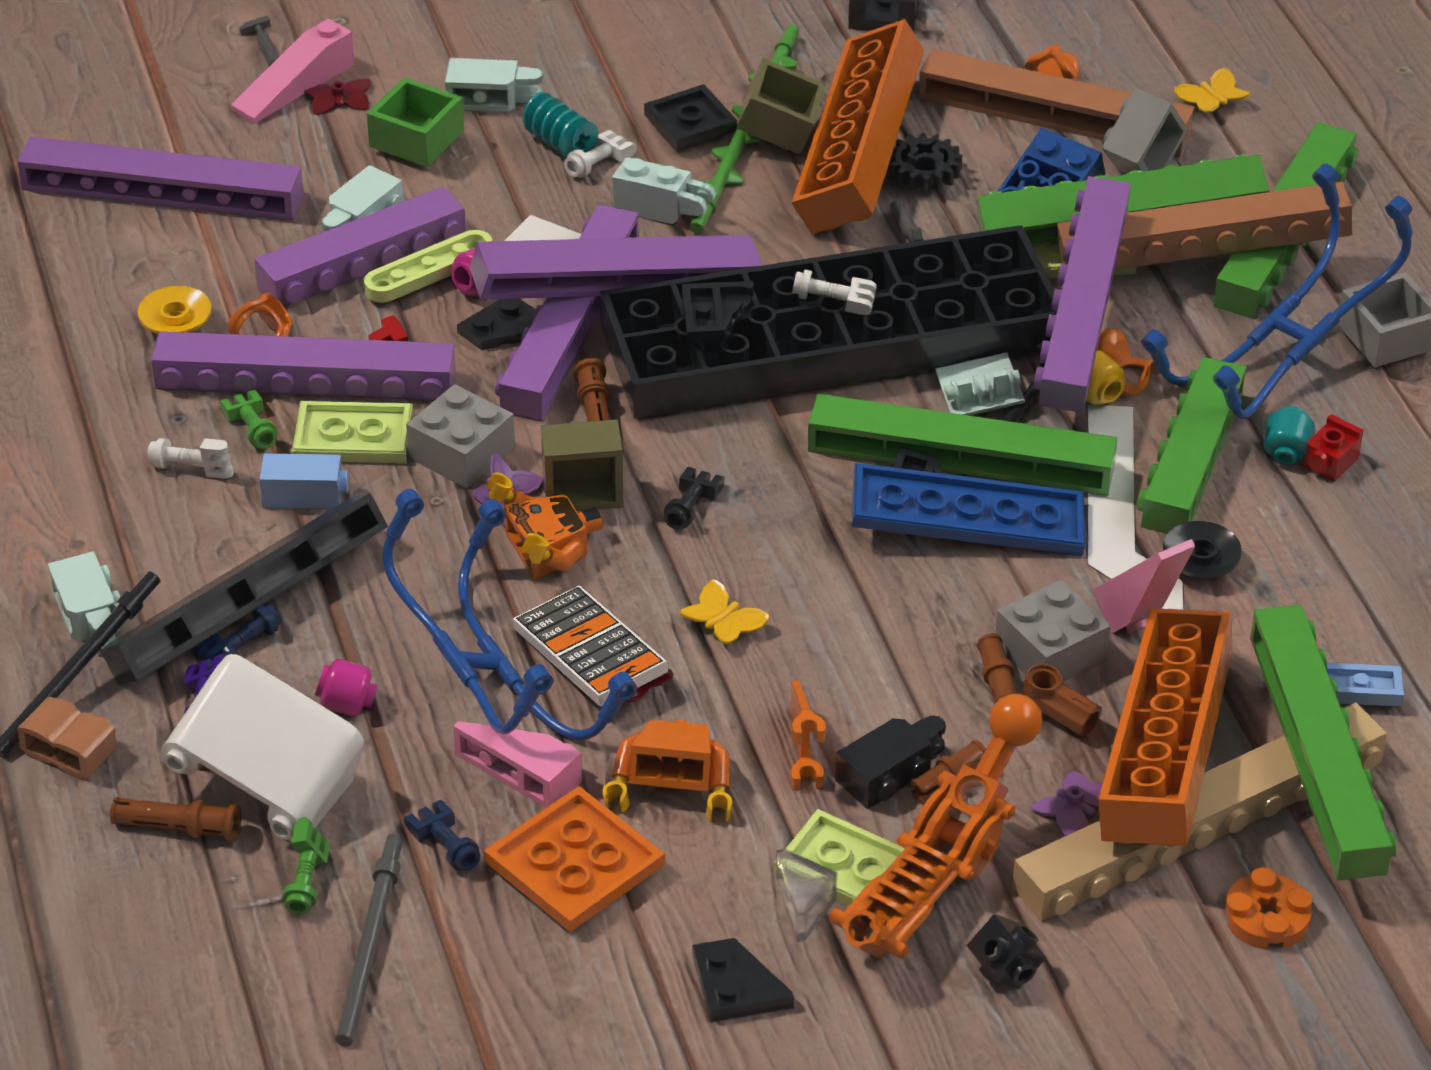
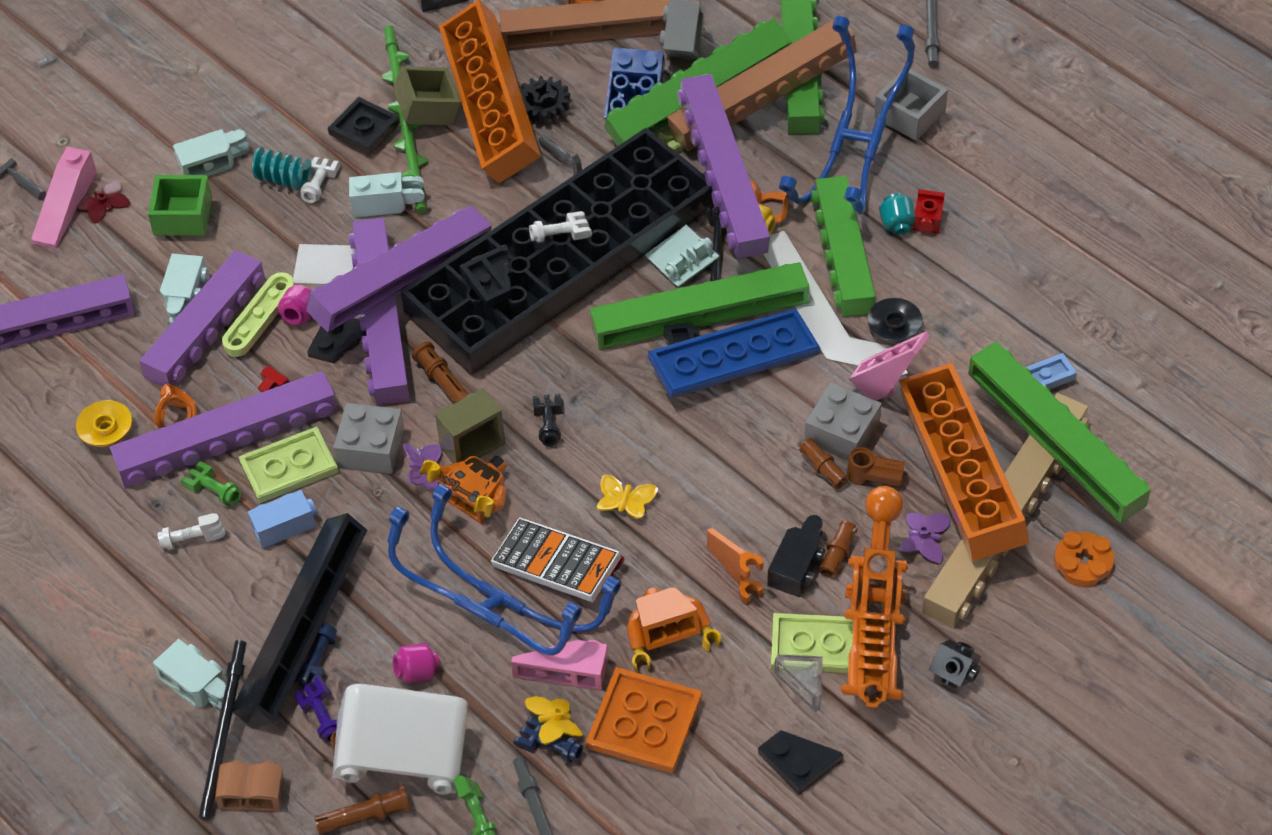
camera: 25 degrees left, 10 degrees up
none -> yellow piece [525,696,583,745]

